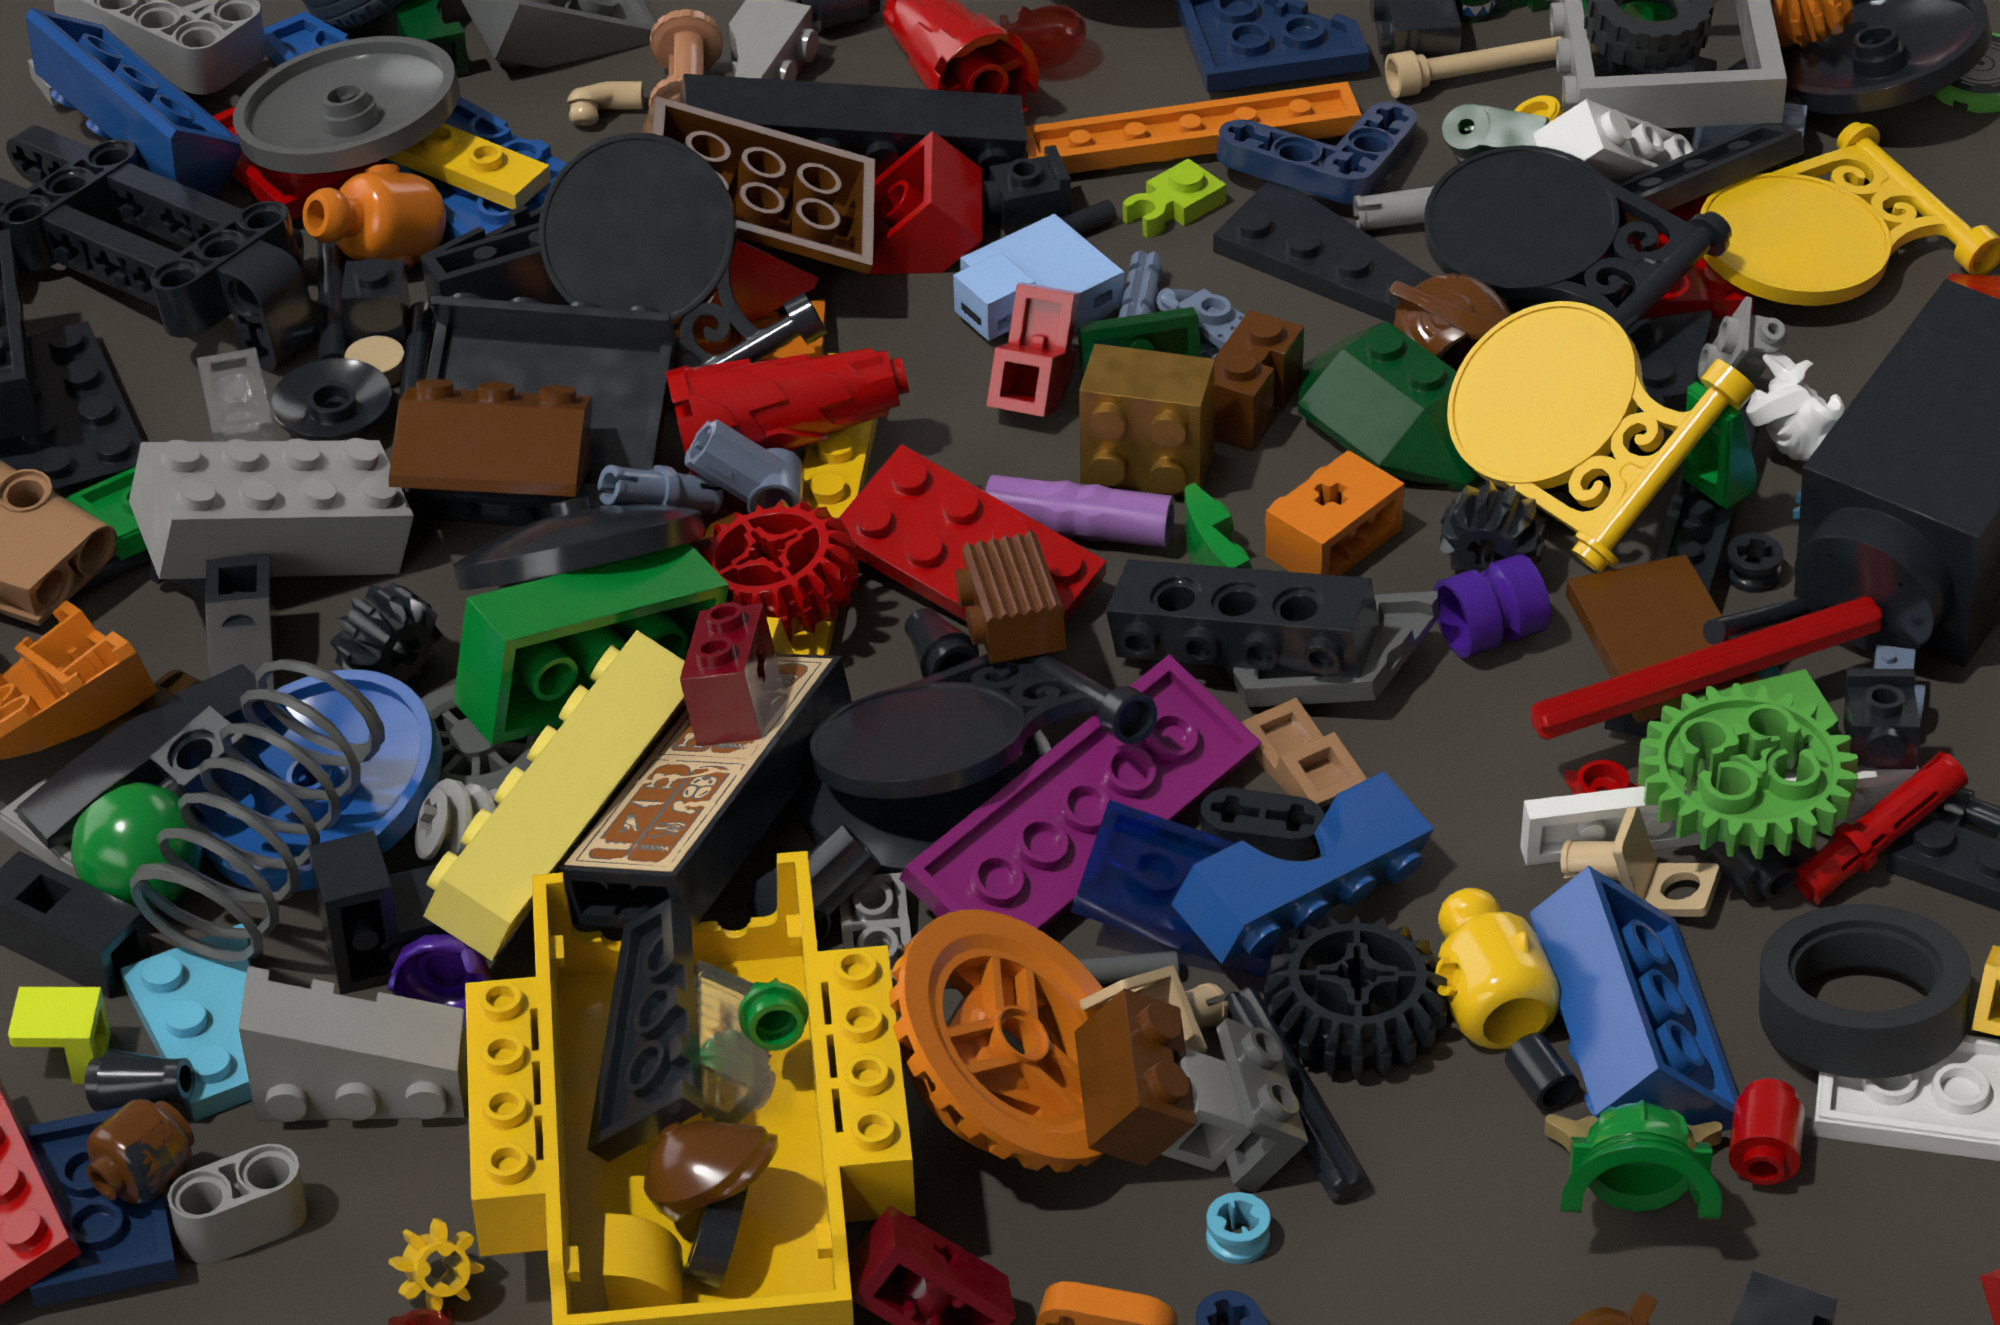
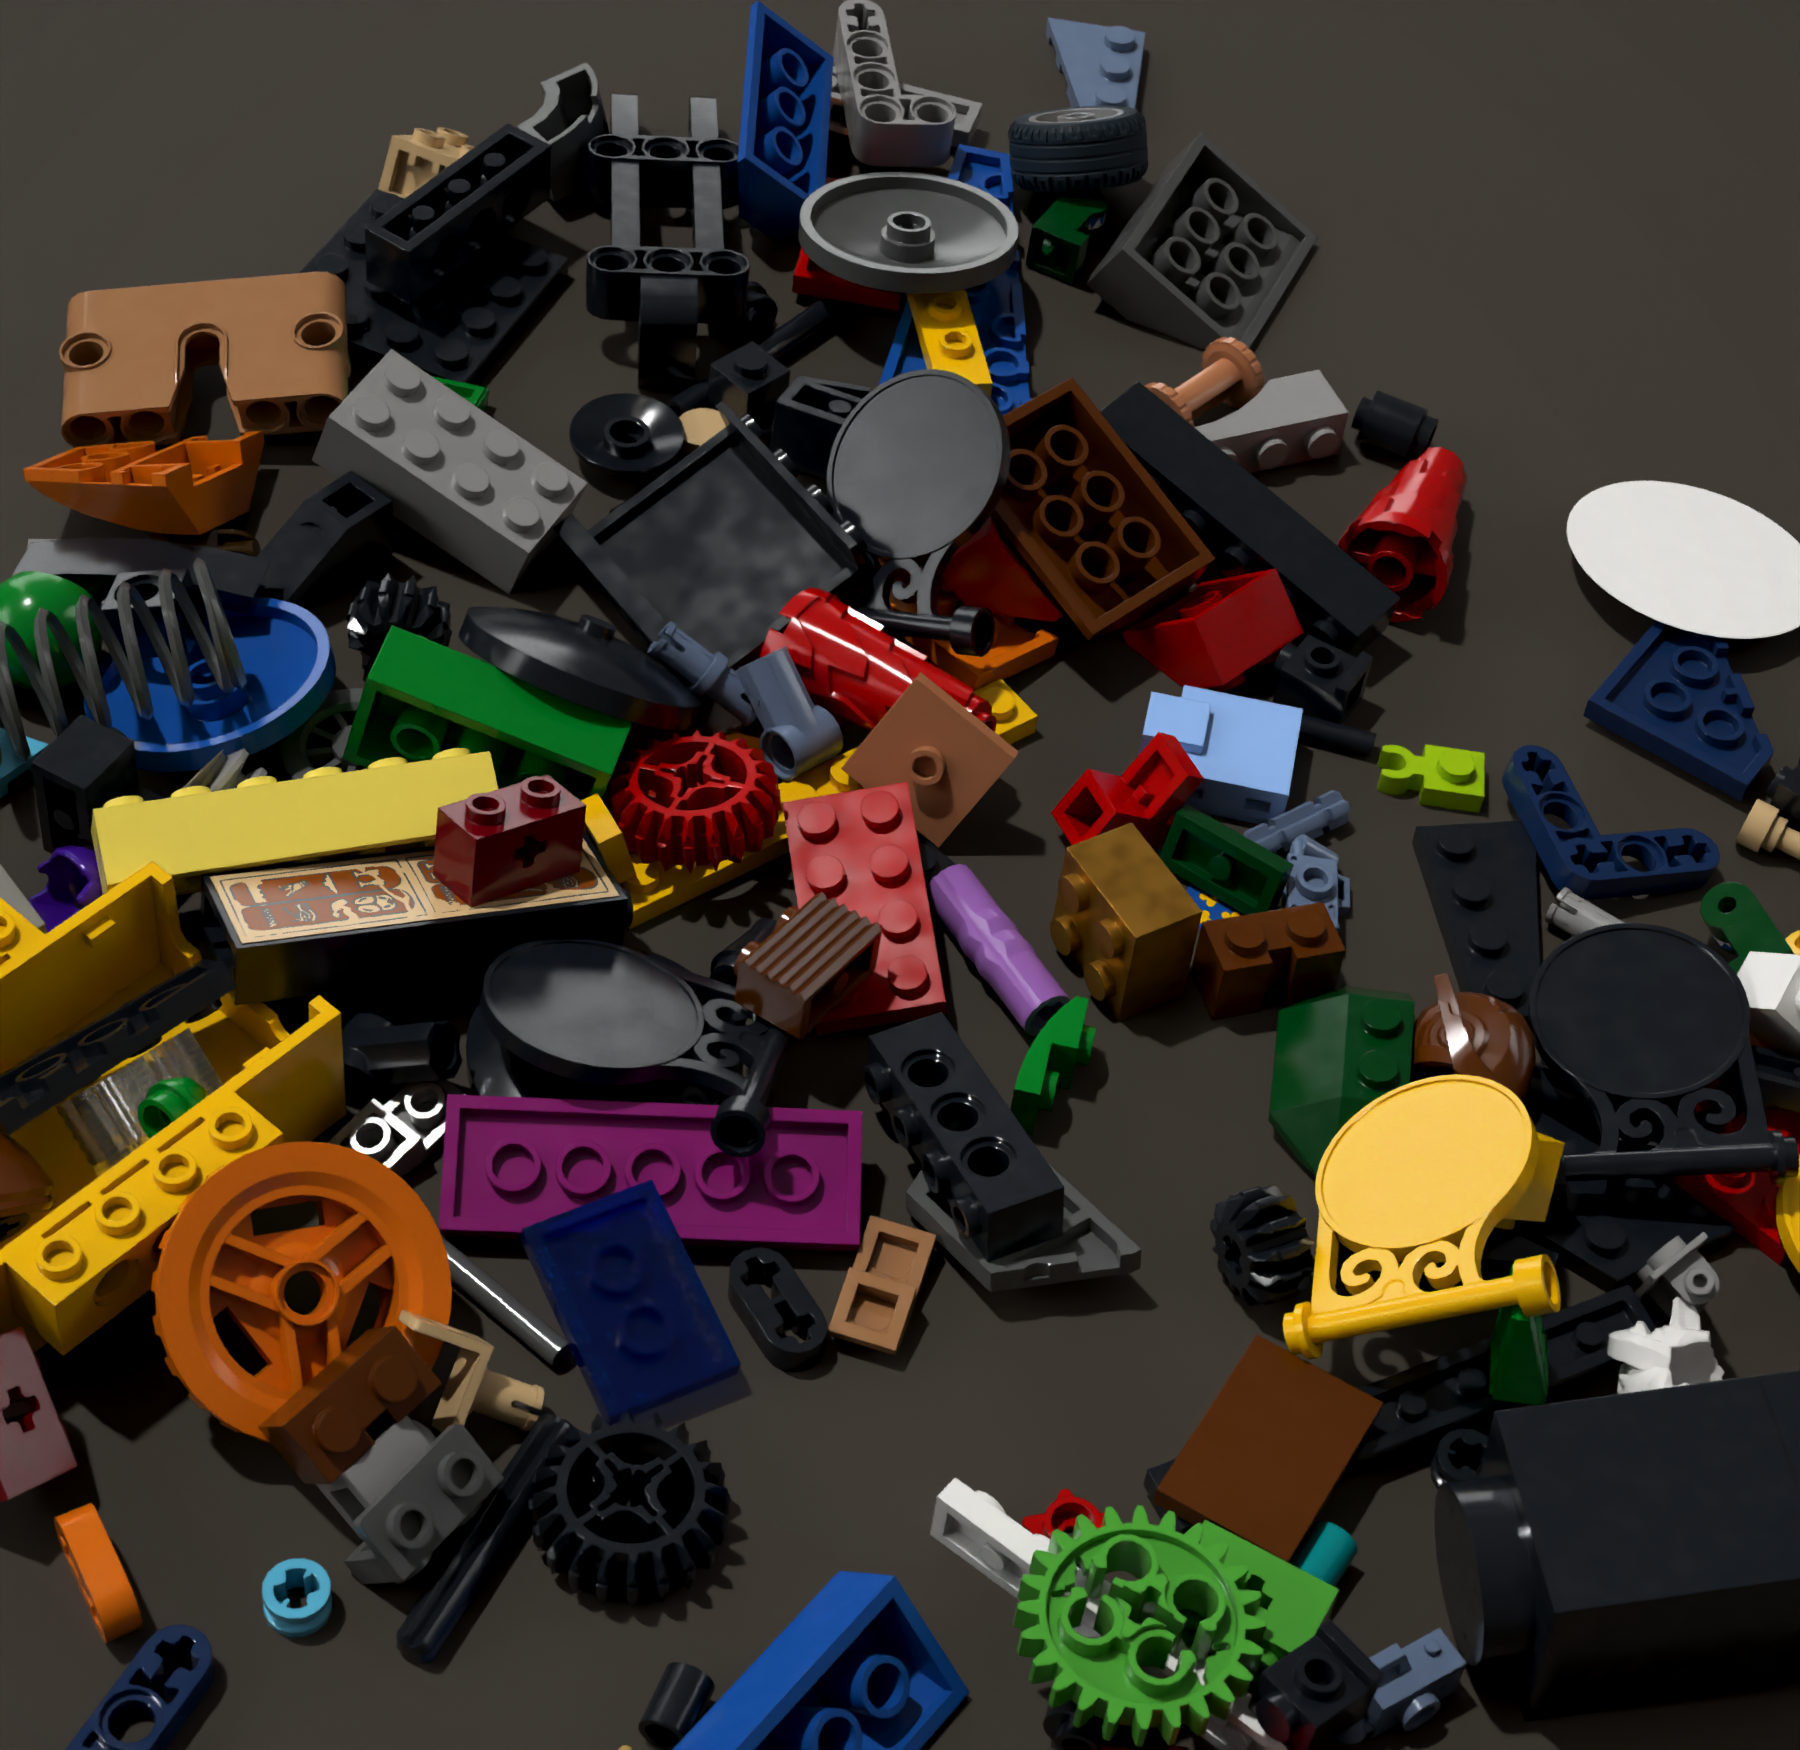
camera: 40 degrees right, 5 degrees up
clear plate [197,348,275,442] -> none
orange piece [303,164,446,269] -> none
reddish brown slope [389,379,592,497] -> none
tan arm [566,81,644,126] -> none
clear red hair [999,5,1087,70] -> none
orange plate [1024,81,1362,174] -> none
blue arch [1171,771,1434,964] -> none
orange brick [1264,450,1404,576] -> none
dark purple wheel [1434,554,1551,658] -> none
yellow piece [1435,888,1560,1049] -> none
red axle [1530,596,1883,740] -> none
tan bracket [1560,807,1721,917] -> none
black bar [1703,598,1811,645] -> none
none -> nougat plate [841,672,1019,848]

